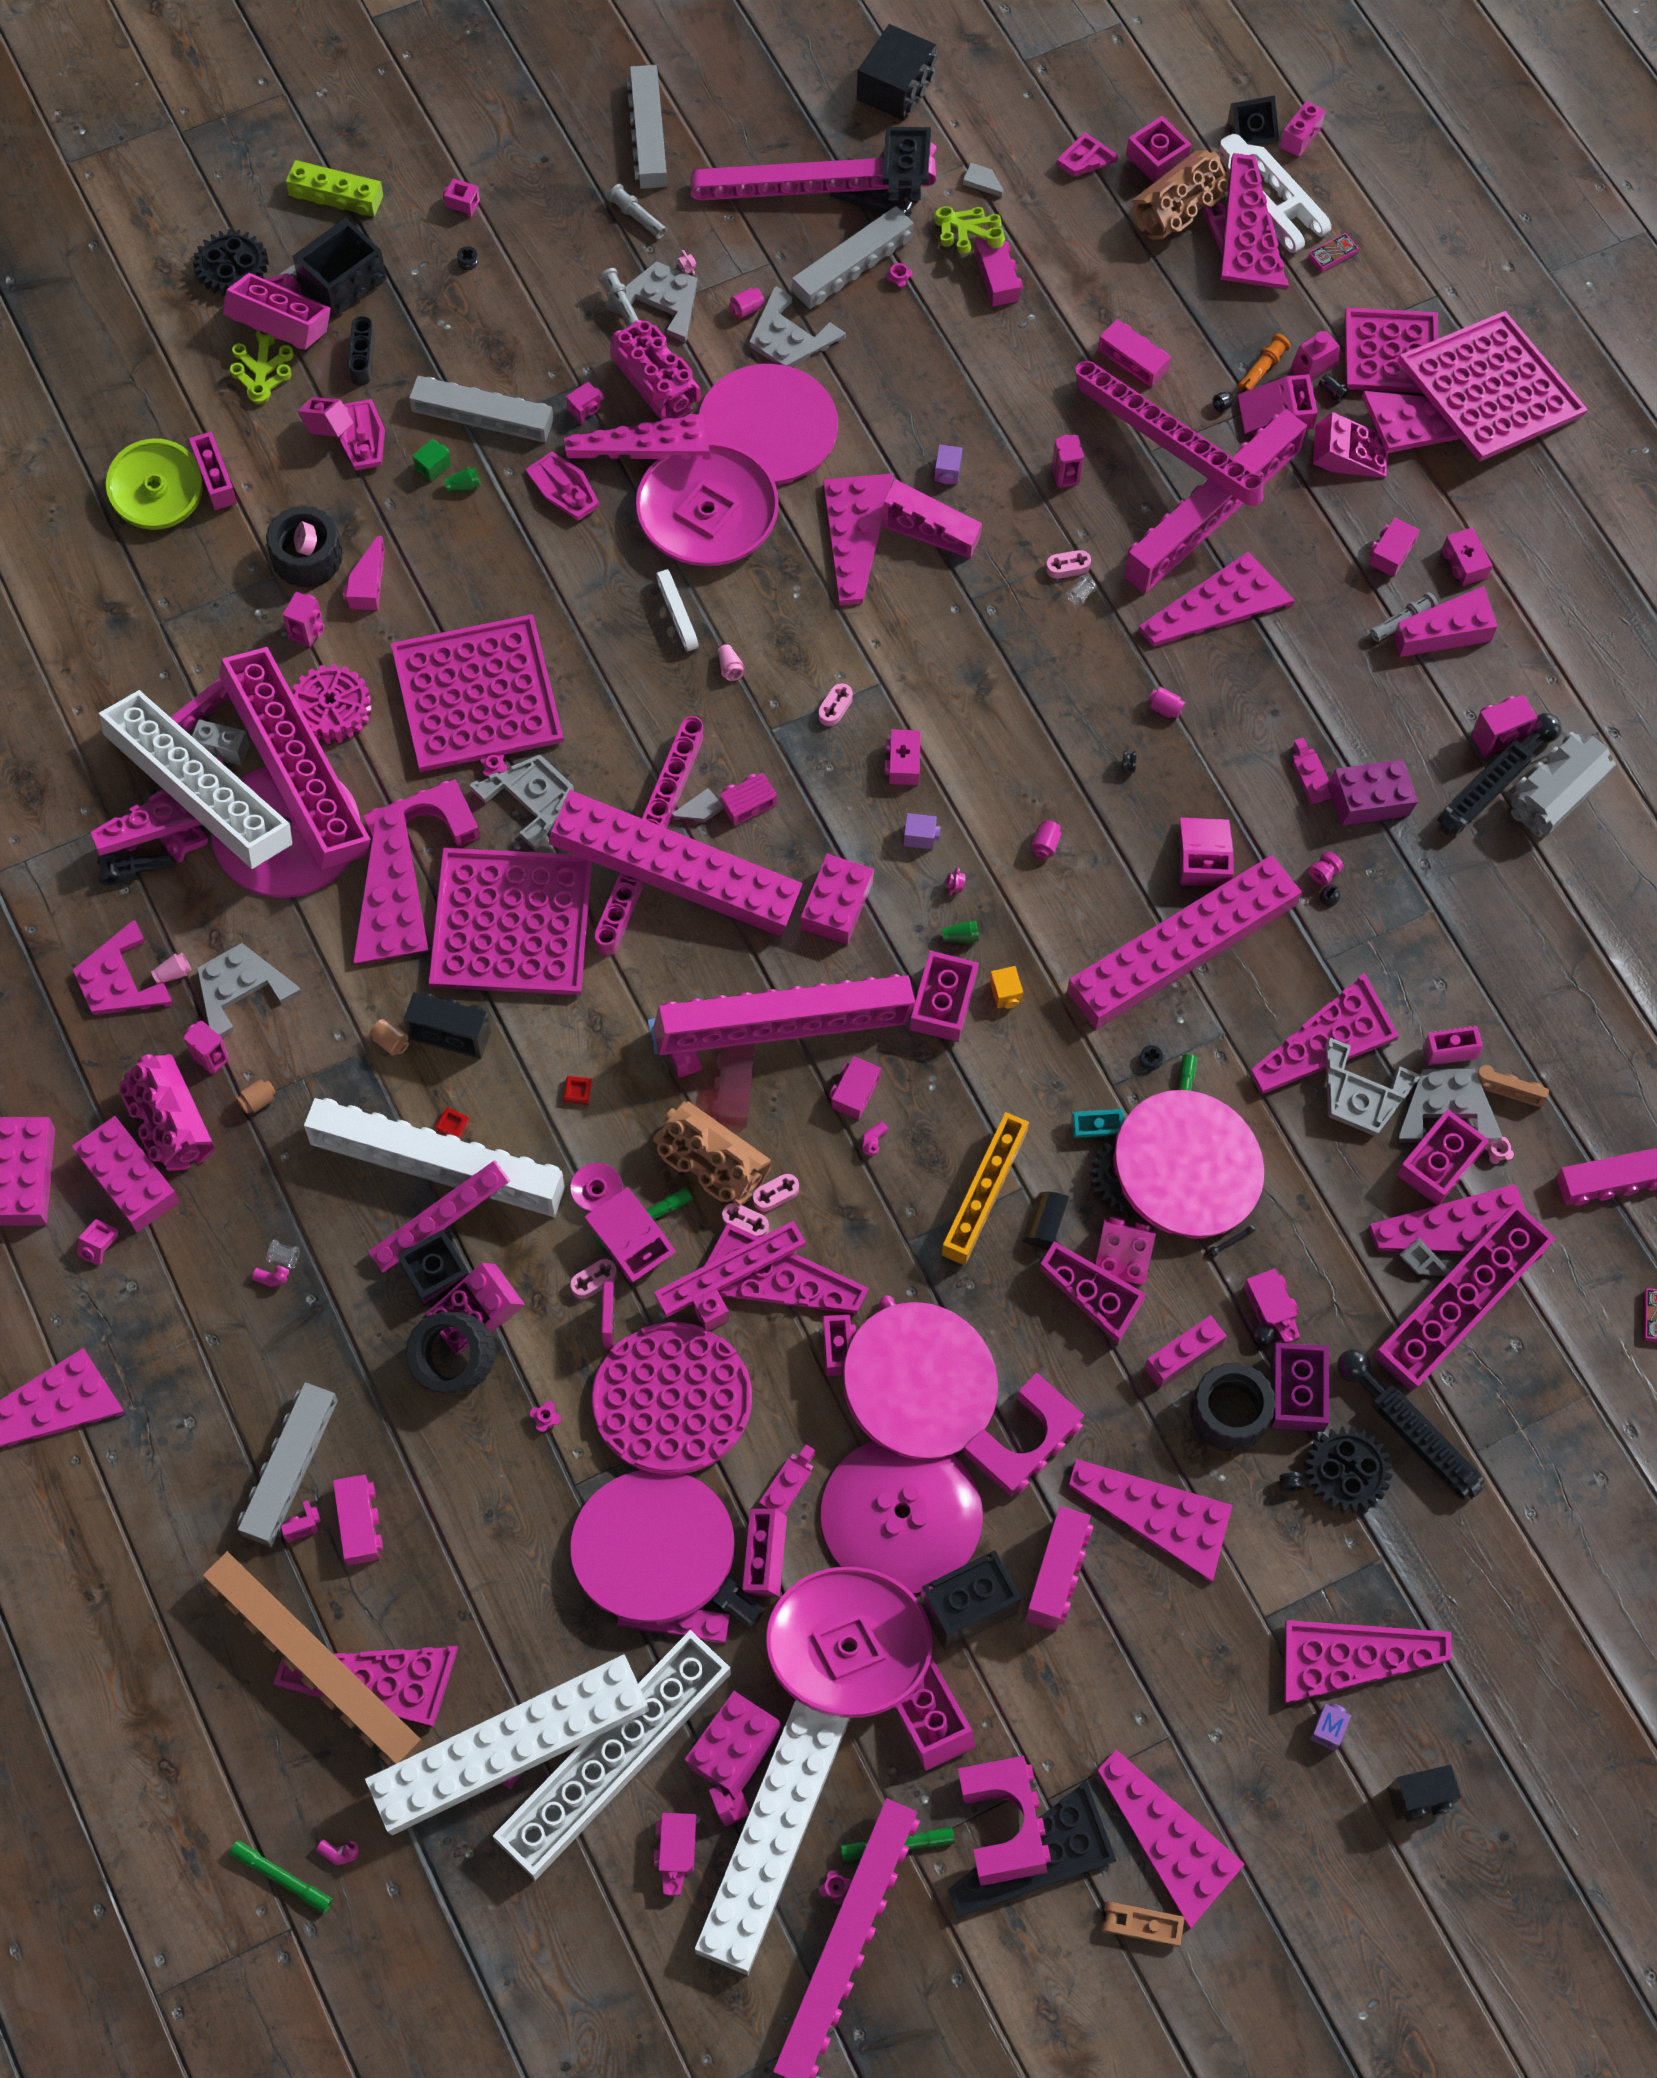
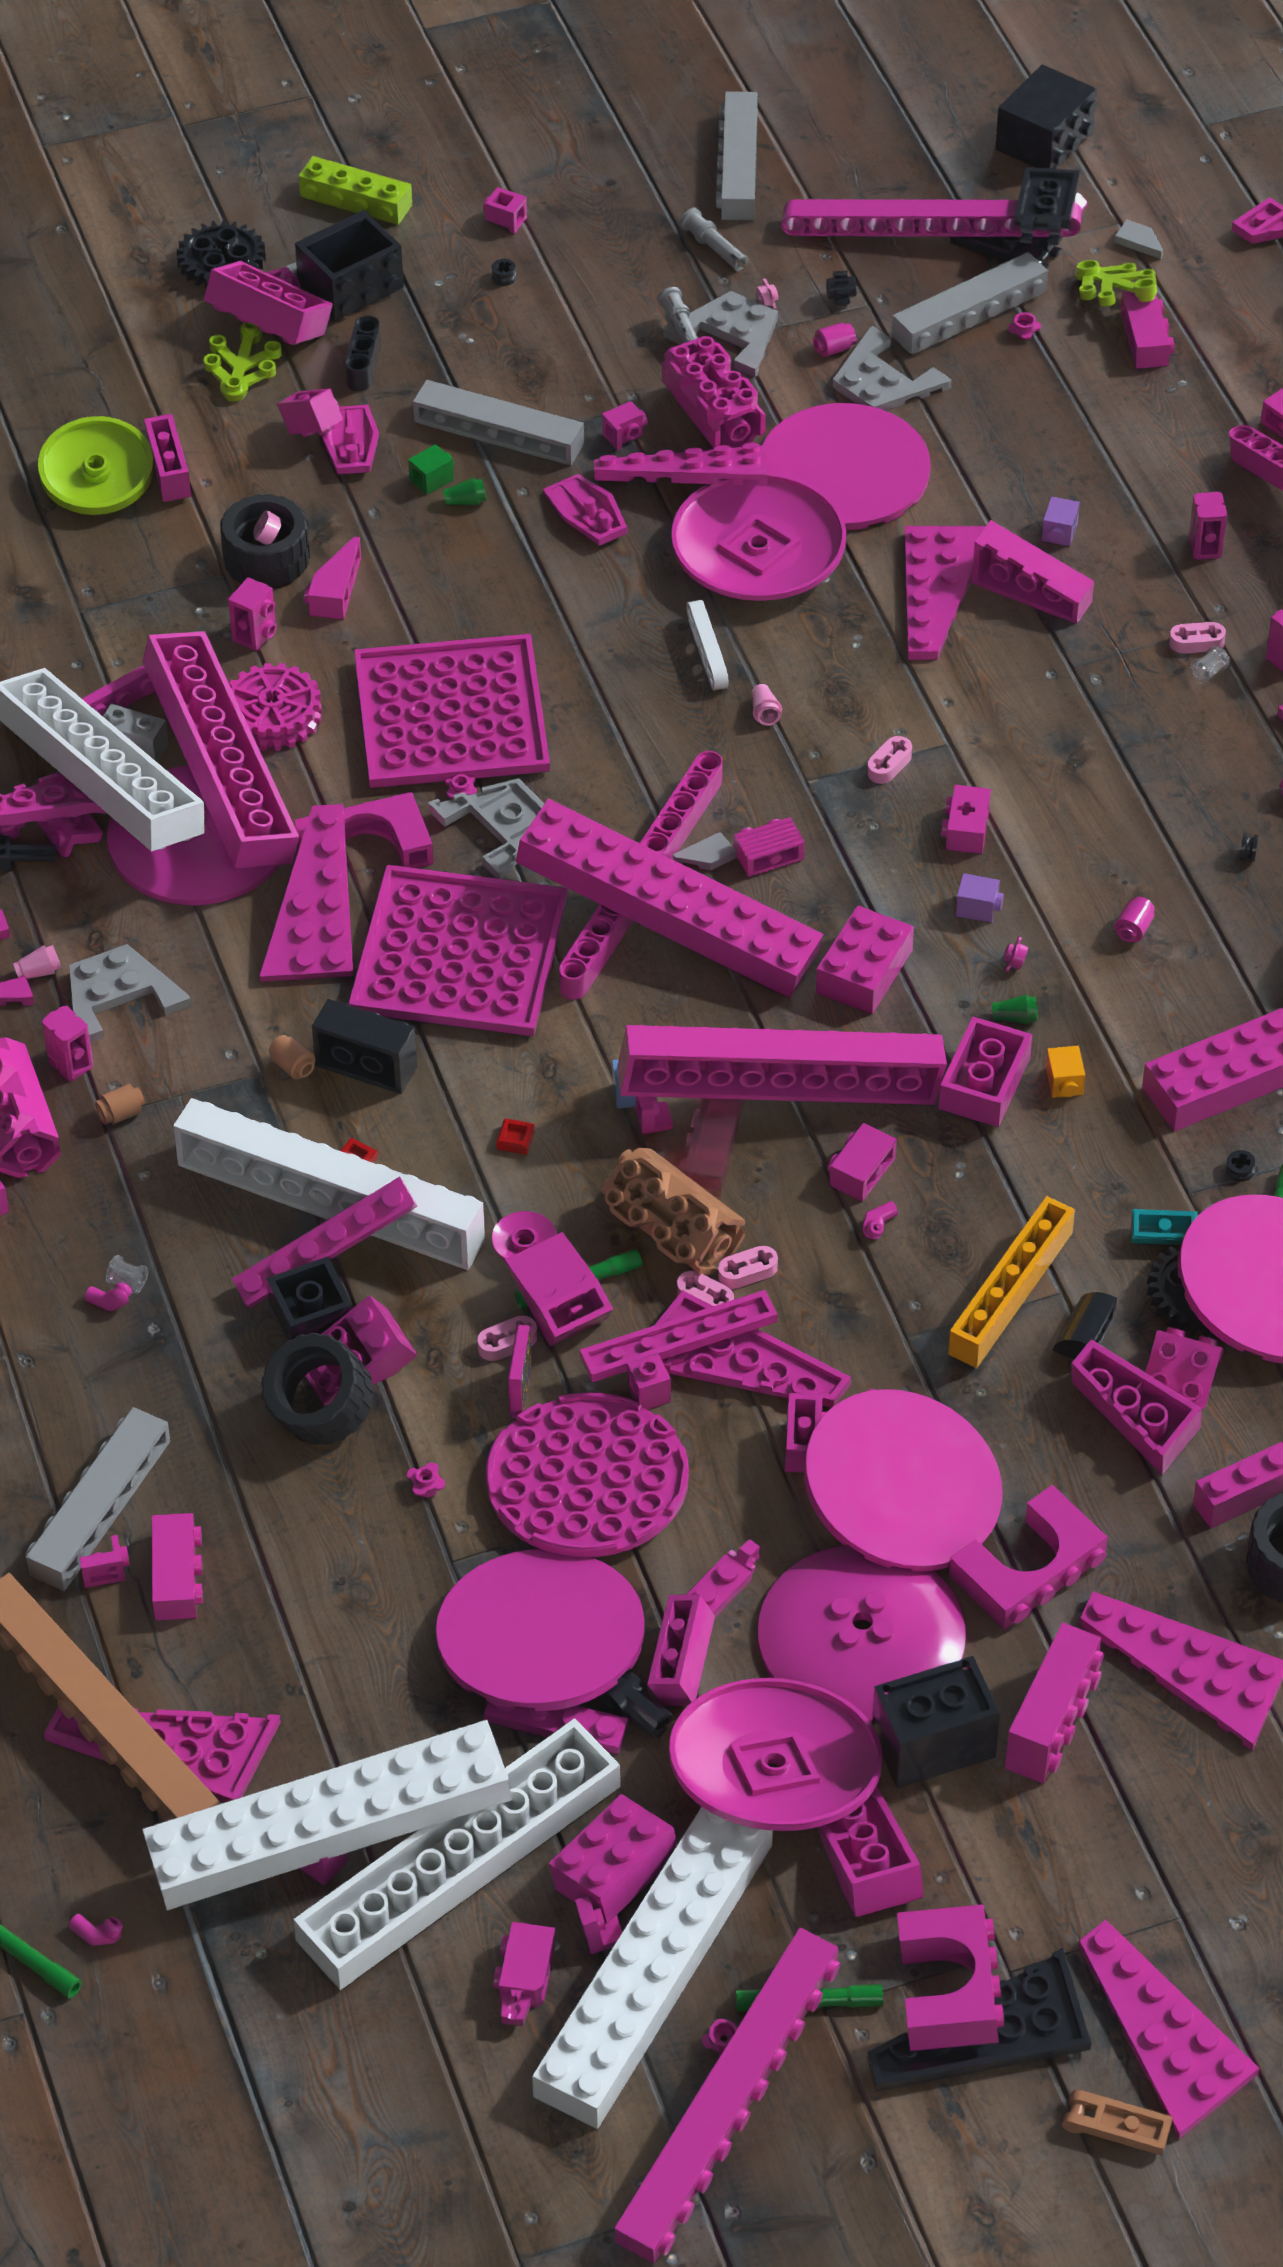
camera: 10 degrees right, 15 degrees down
none -> black gear [826,270,857,305]

